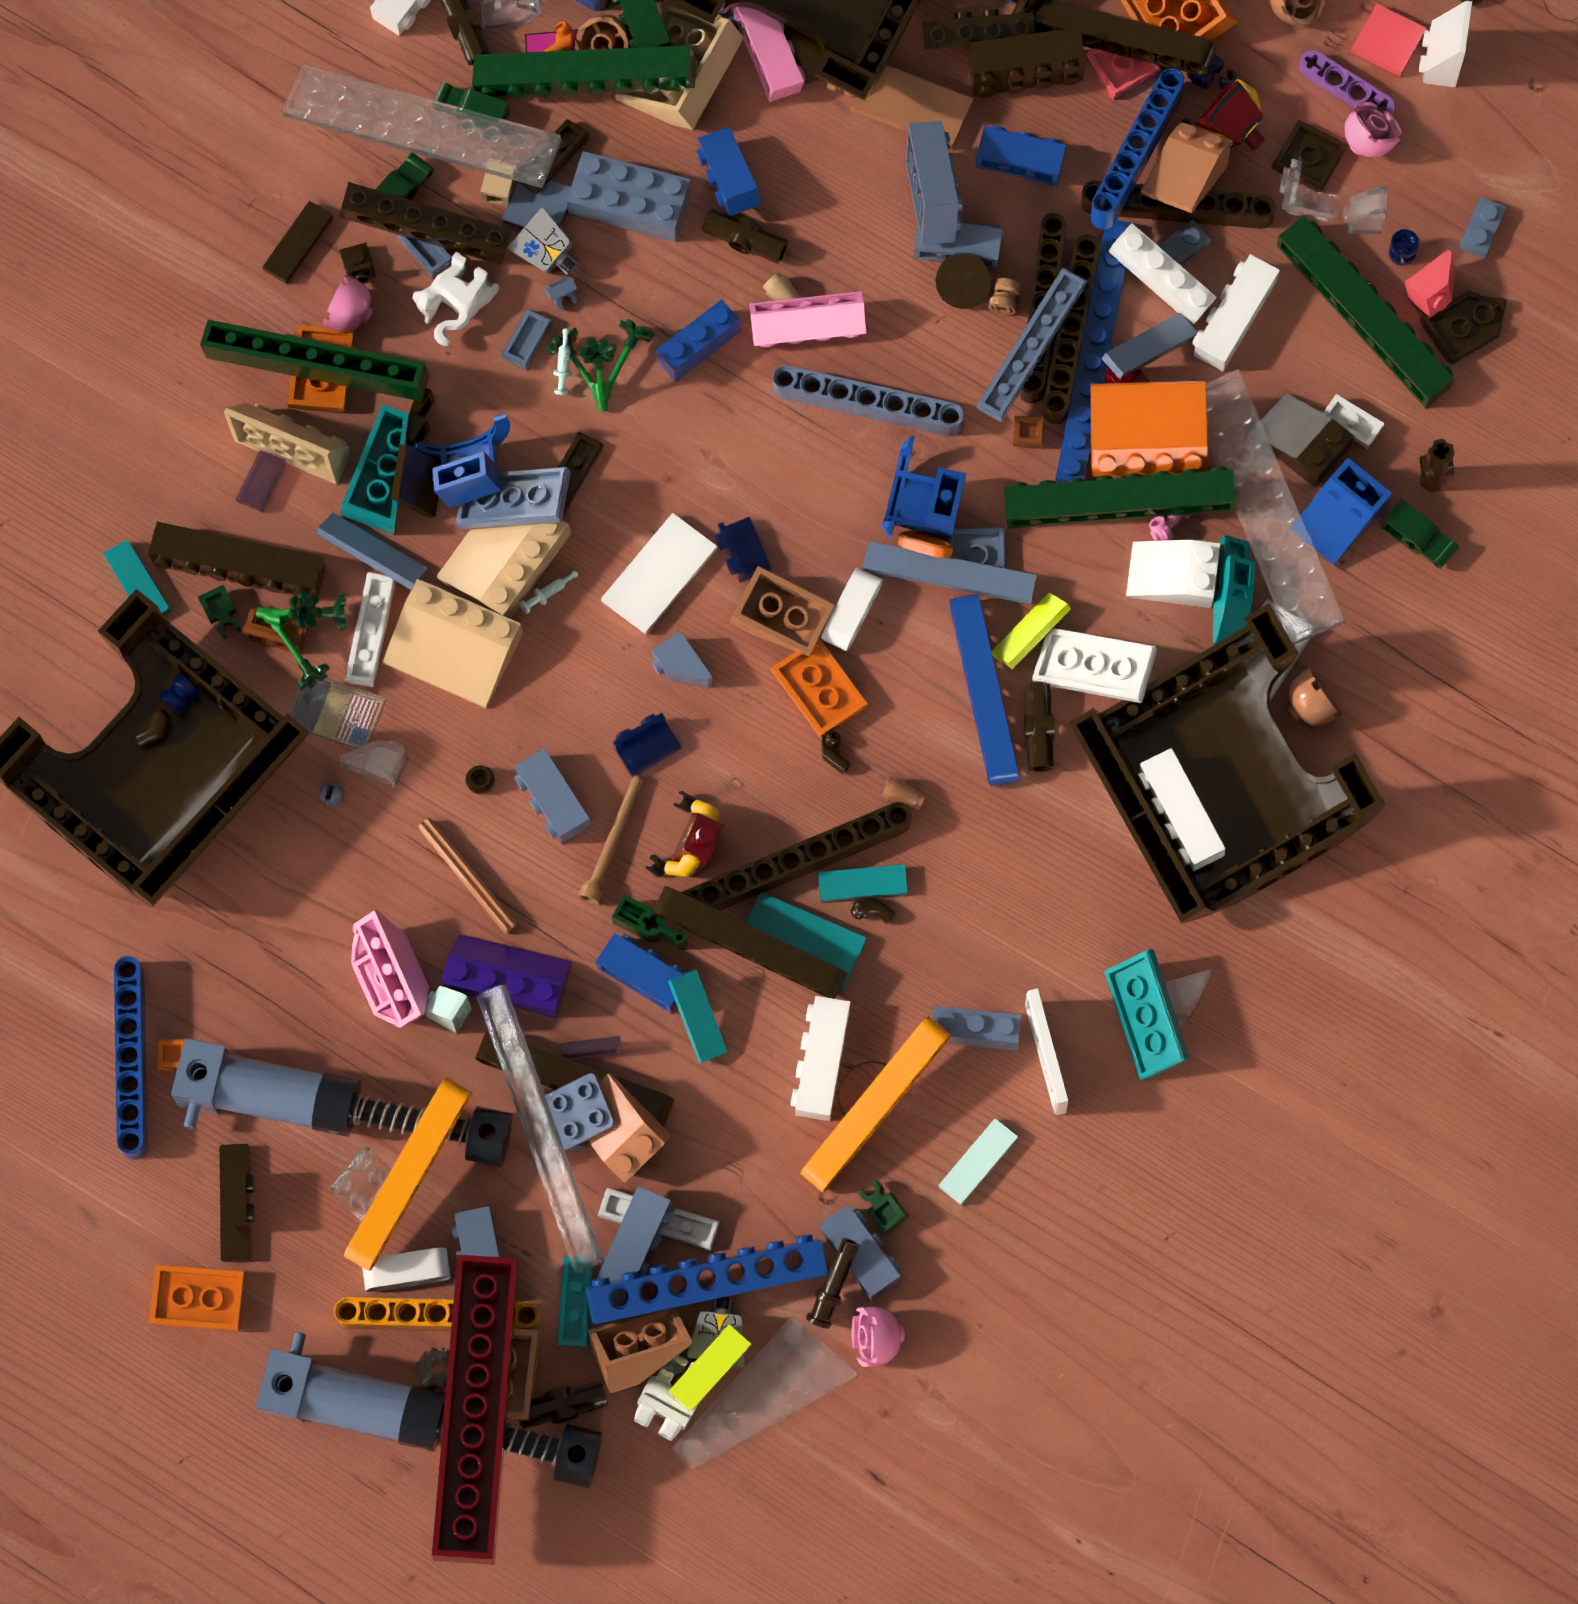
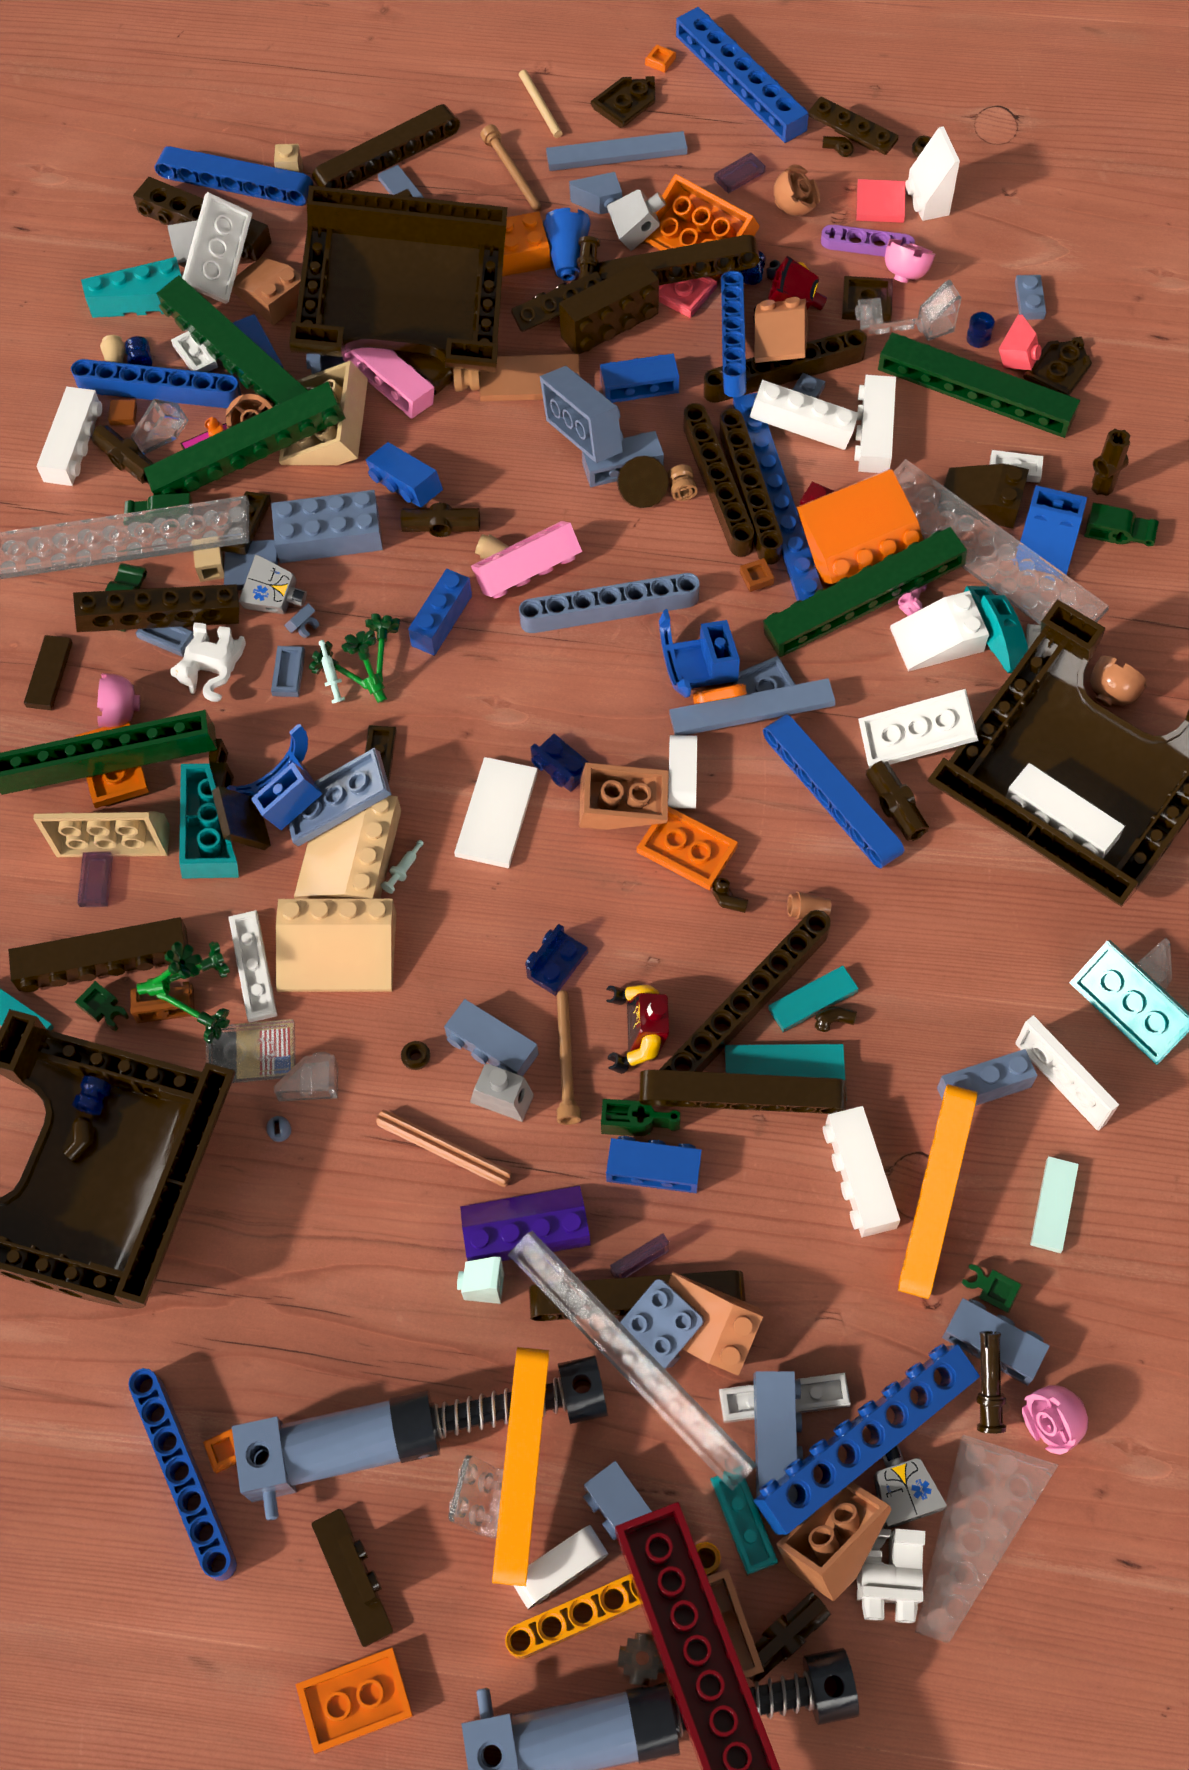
camera: 25 degrees left, 10 degrees down
sand blue tile [316,512,428,590] -> none
dark brown bracket [339,242,376,283] -> none
bright pink wedge [351,910,430,1028] -> none
sand blue slope [650,631,713,688] -> none
teal tile [668,970,728,1063] -> none
neon yellow tile [668,1324,751,1412] -> none
sand blue tile [977,268,1087,422] -> none
neon yellow tile [991,593,1071,669] -> none
sand blue tile [1102,313,1198,379] -> none
none -> light grey torso [470,1064,534,1122]

